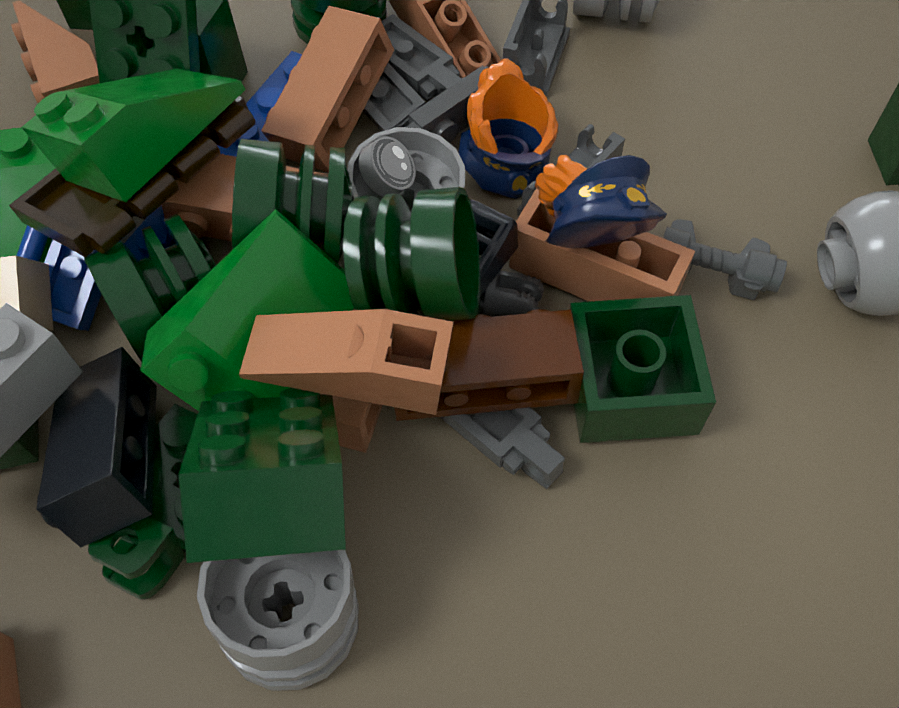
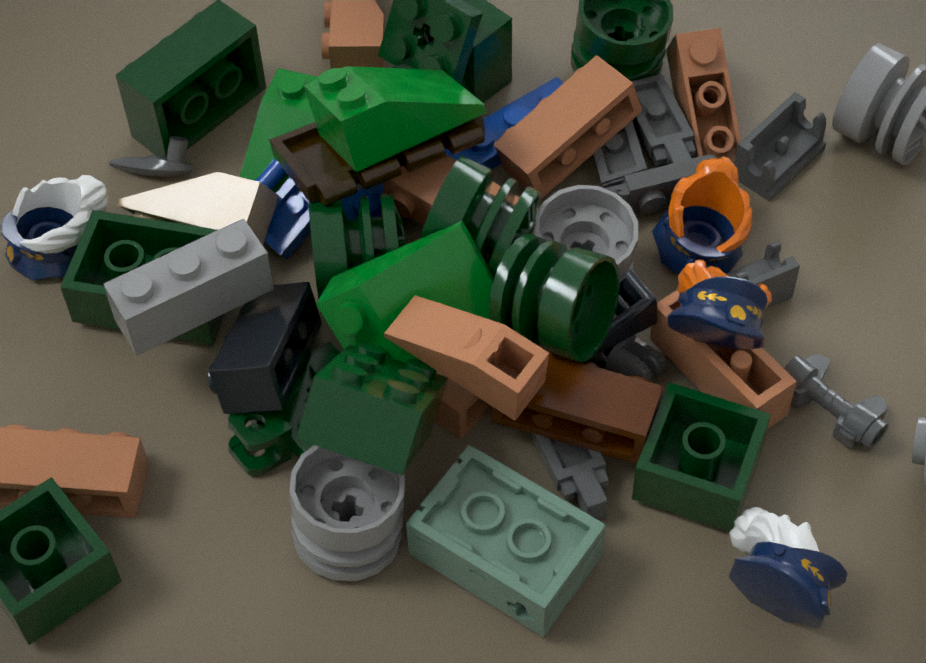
camera: 25 degrees right, 5 degrees down
light grey tile [359,136,416,197] -> none
none -> sand green piece [406,445,606,638]
none -> dark blue piece [729,507,847,628]

